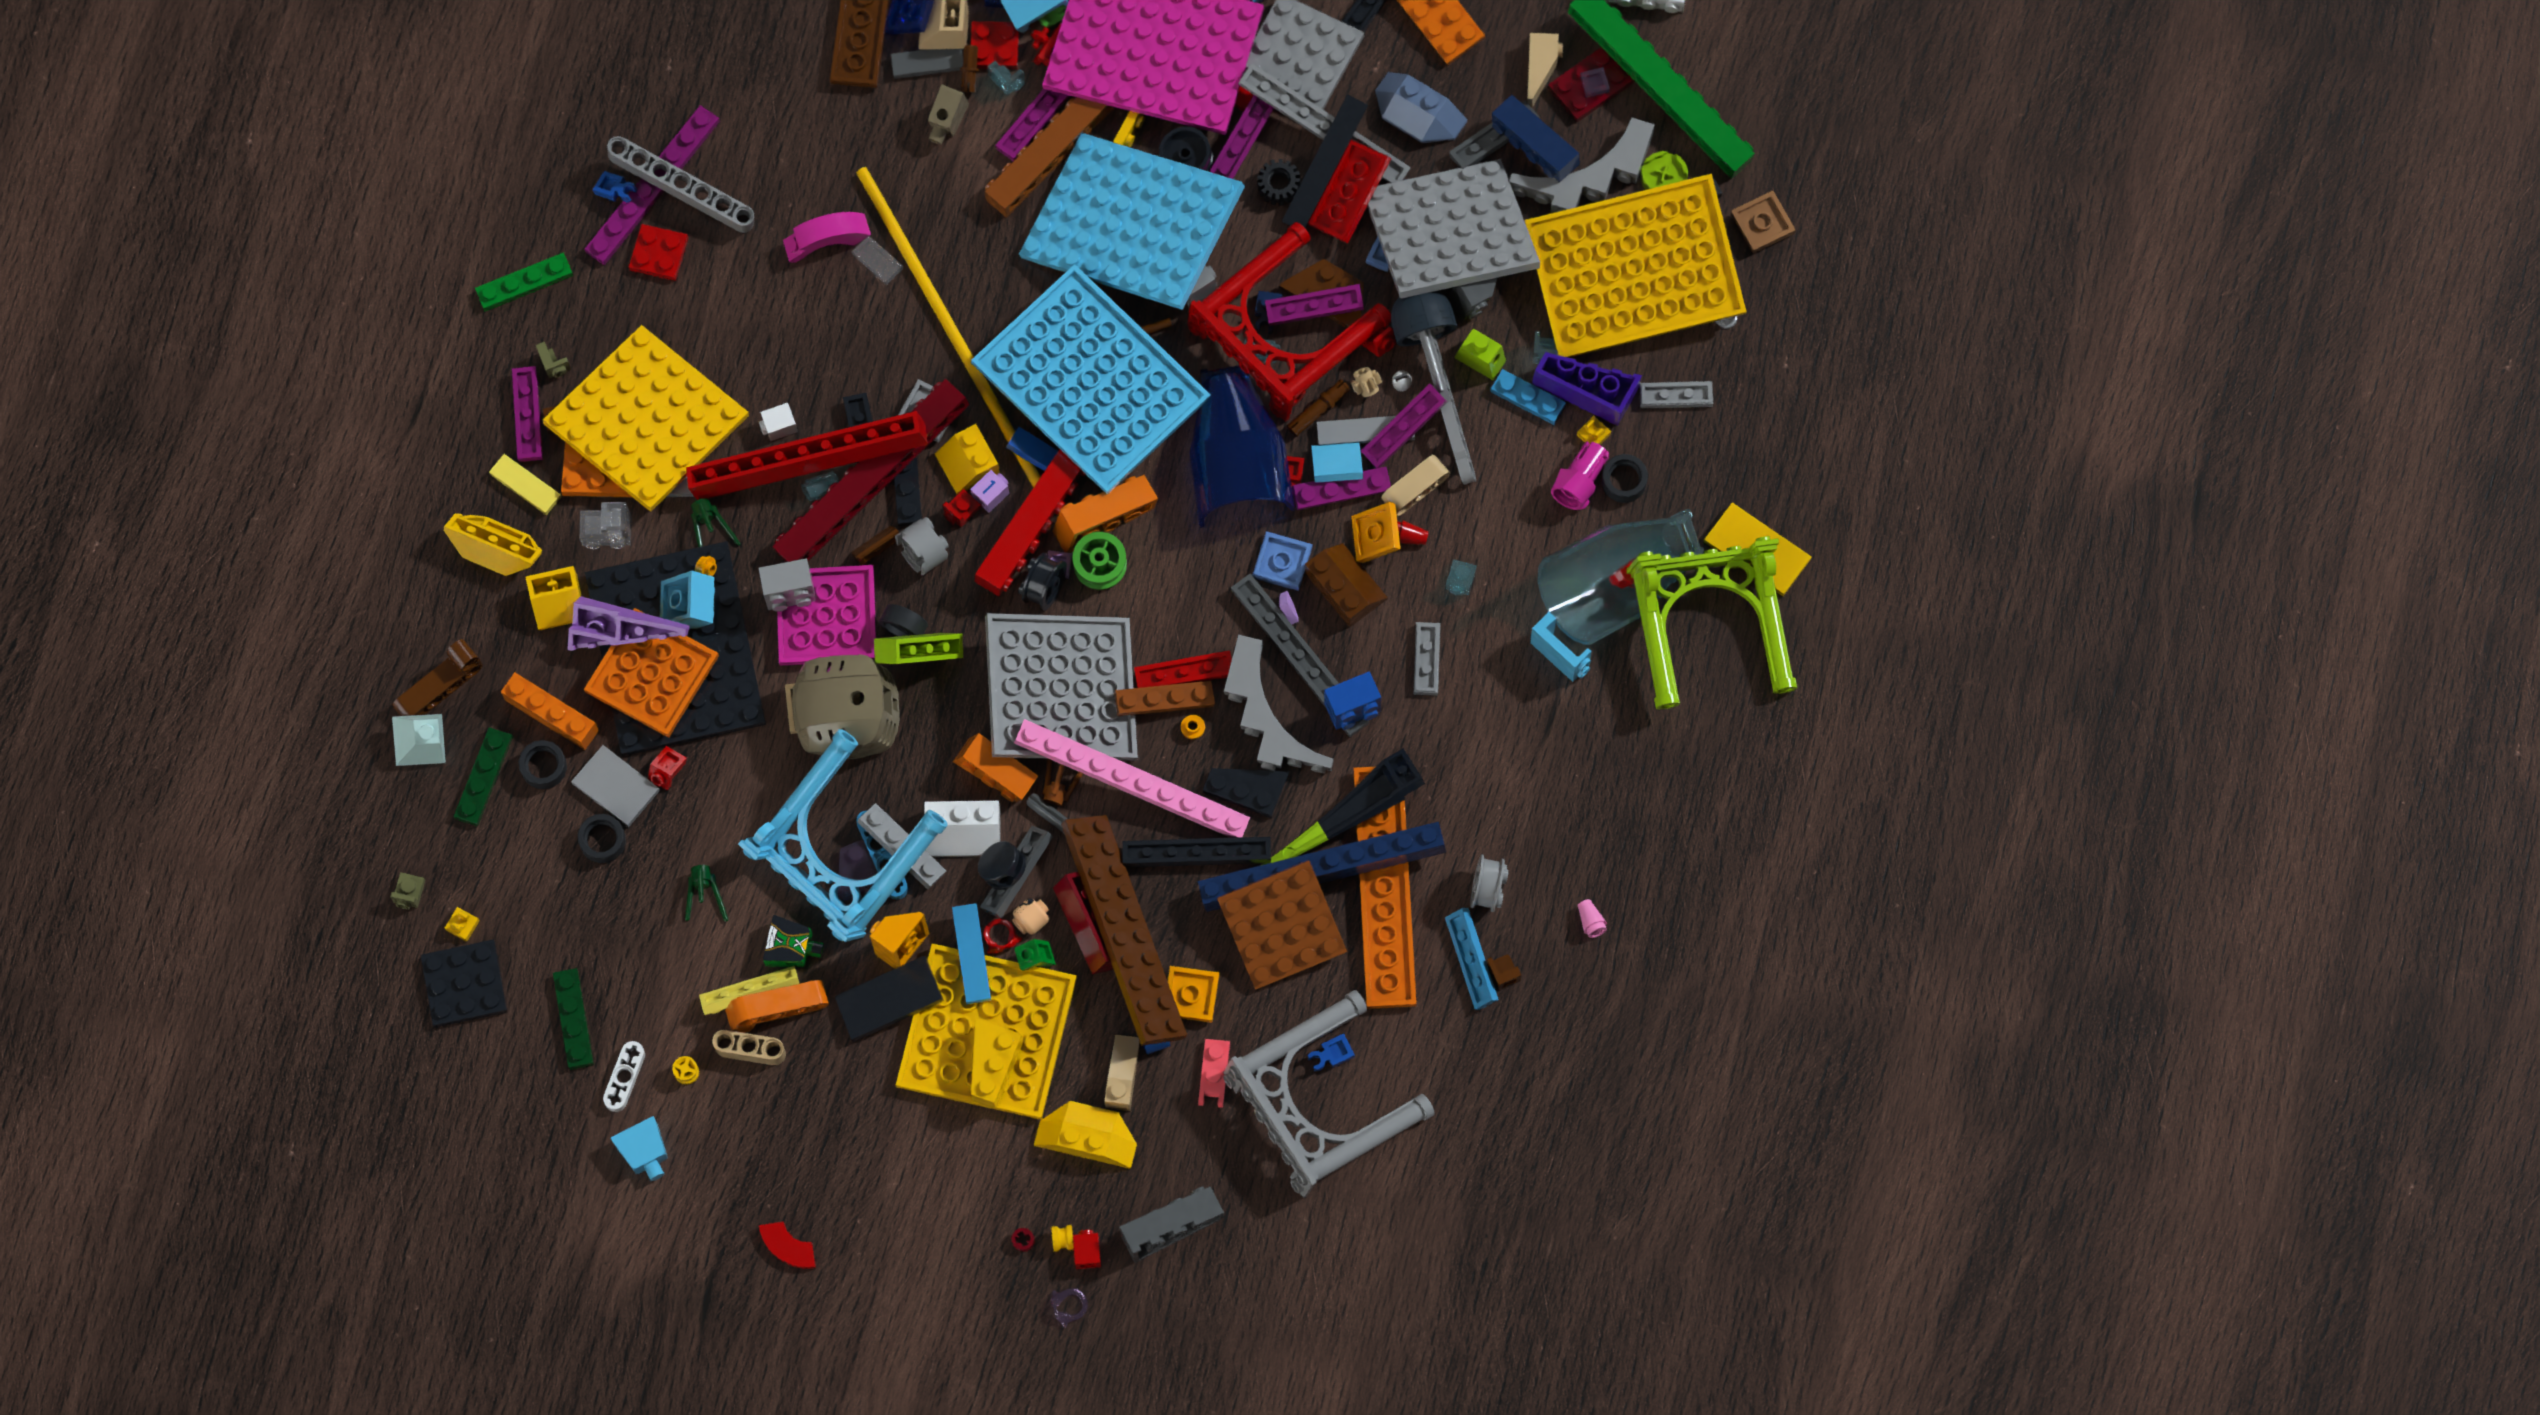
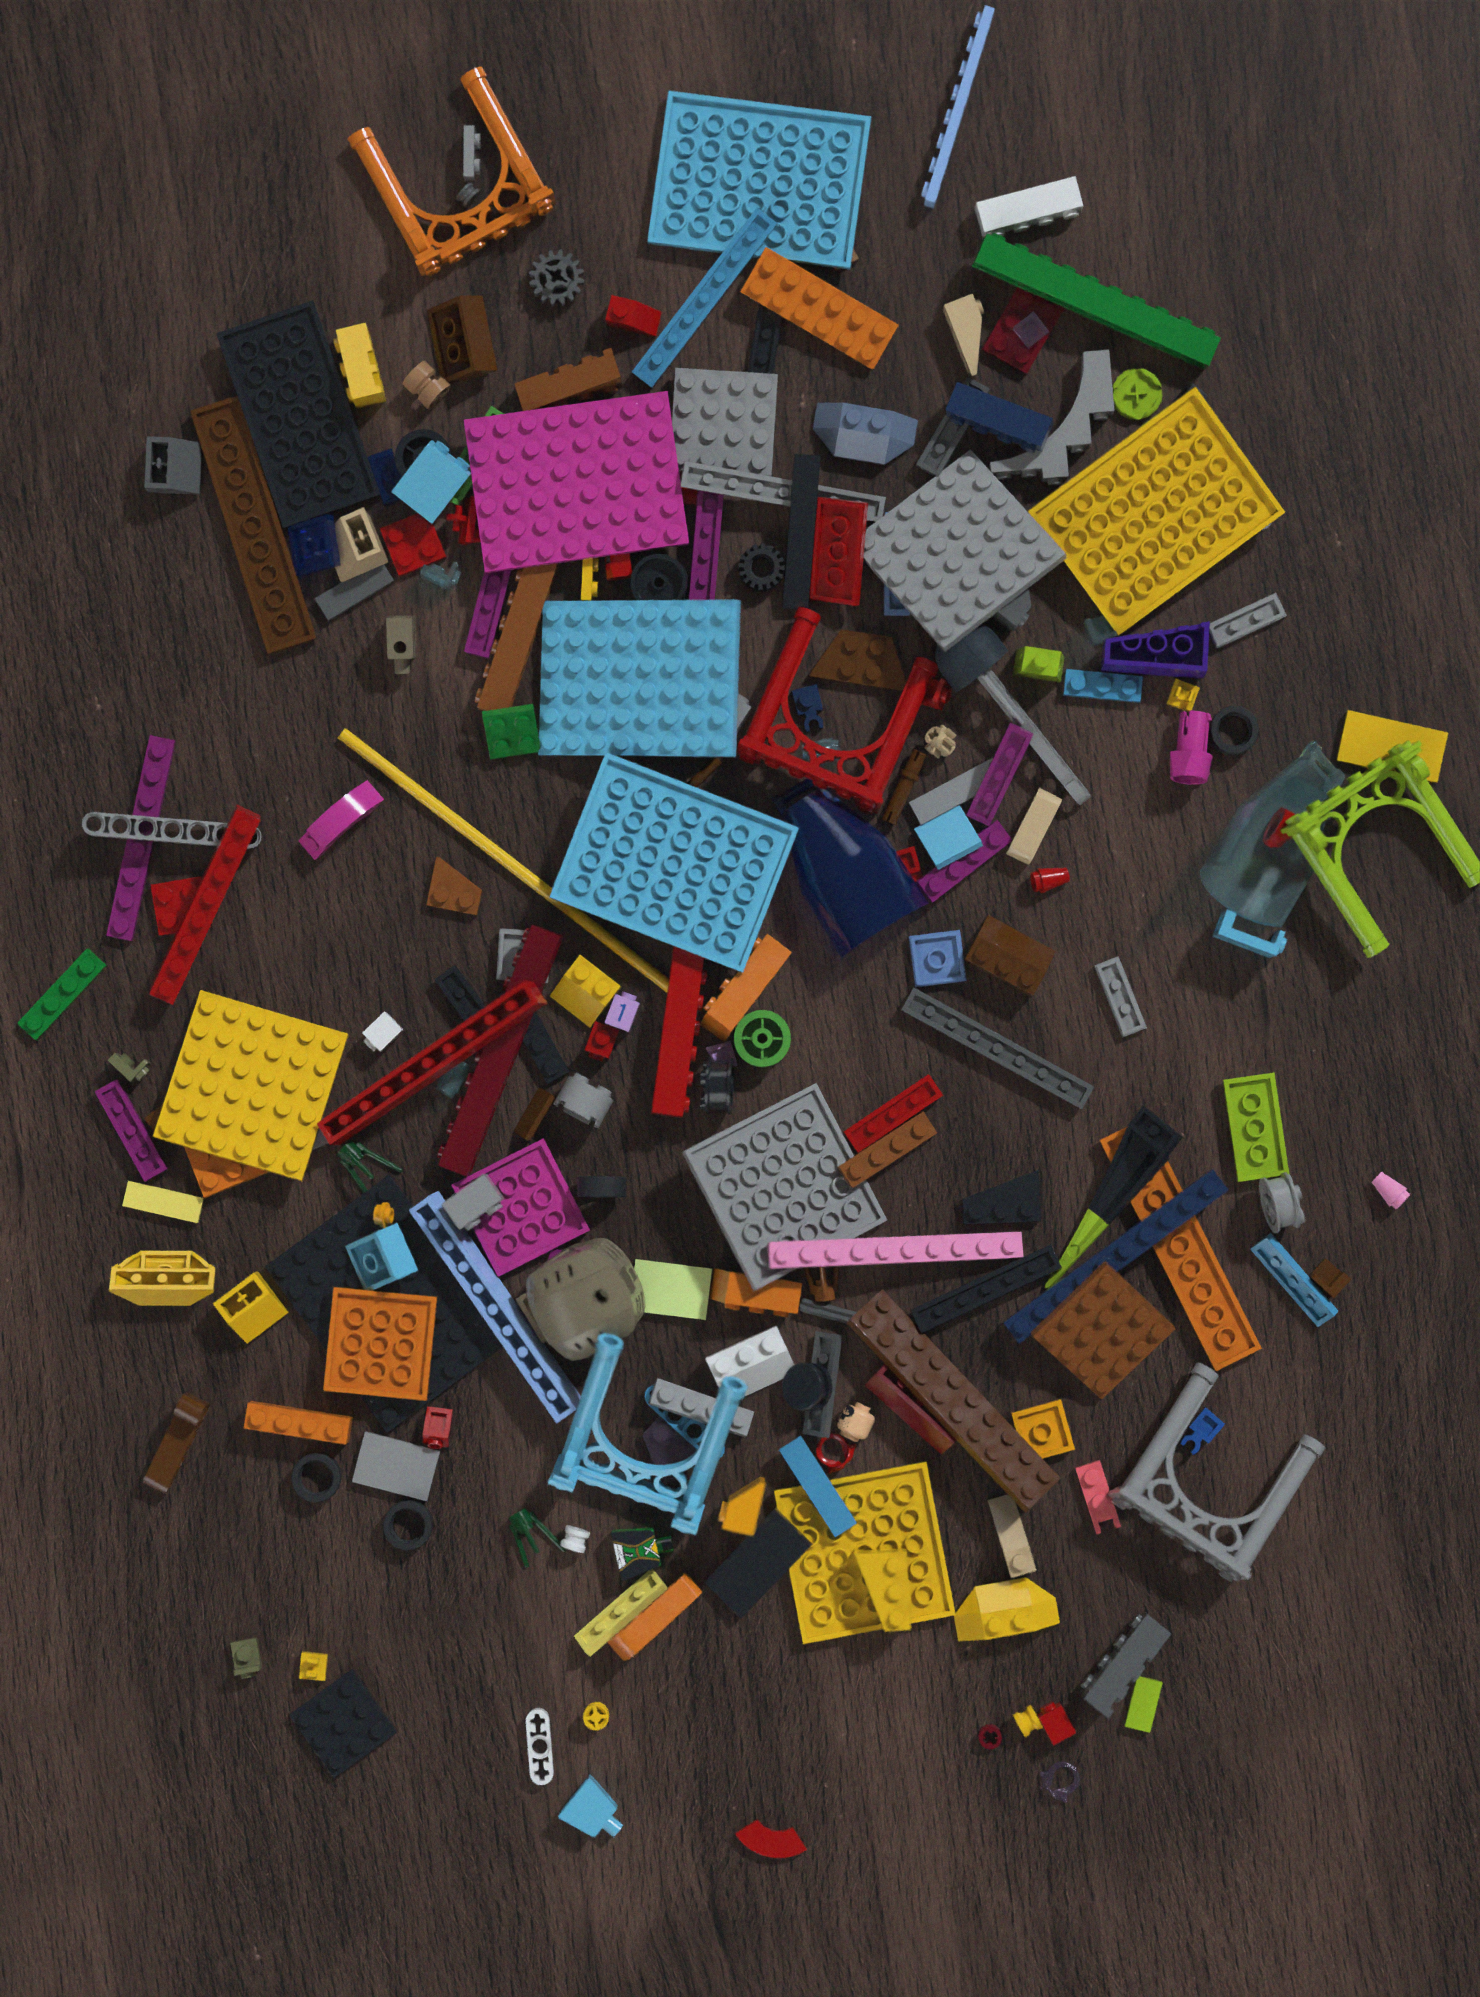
camera: 25 degrees left, 15 degrees up
light aqua slope [392,714,446,766] -> none
dark green plate [454,727,513,826] -> none
dark green plate [553,968,594,1070] -> none
medium lavender wedge [568,596,689,651] -> none
clear brick [579,502,632,549] -> none
blue plate [593,171,638,203] -> none
tan beam [712,1030,786,1065] -> none
clear tile [852,236,903,285] -> none
lime brick [874,633,963,664] -> none
reddish brown axle [960,45,979,93] -> none
blue tile [1006,427,1058,471] -> none
green bracket [1014,939,1056,971] -> none
light orange plate [1181,715,1205,739] -> none
light grey arch [1224,635,1334,774] -> none
magenta plate [1265,284,1364,326] -> none
lavender tile [1279,591,1299,624] -> none
blue brick [1324,671,1381,730] -> none
light orange plate [1351,502,1400,563] -> none
white hinge [1392,370,1412,391] -> none
clear light blue bracket [1446,559,1477,596] -> none
medium nougat plate [1730,191,1796,253] -> none
none -> red brick [149,805,260,1005]
none -> light blue brick [409,1191,581,1423]
none -> dark orange wing [426,857,482,916]
none -> green plate [482,704,540,759]
none -> white wheel [560,1525,590,1553]
none -> red rock [605,553,632,581]
none -> yellowish green tile [634,1259,712,1320]
none -> lime tile [1124,1676,1163,1733]
none -> lime plate [1222,1073,1289,1182]

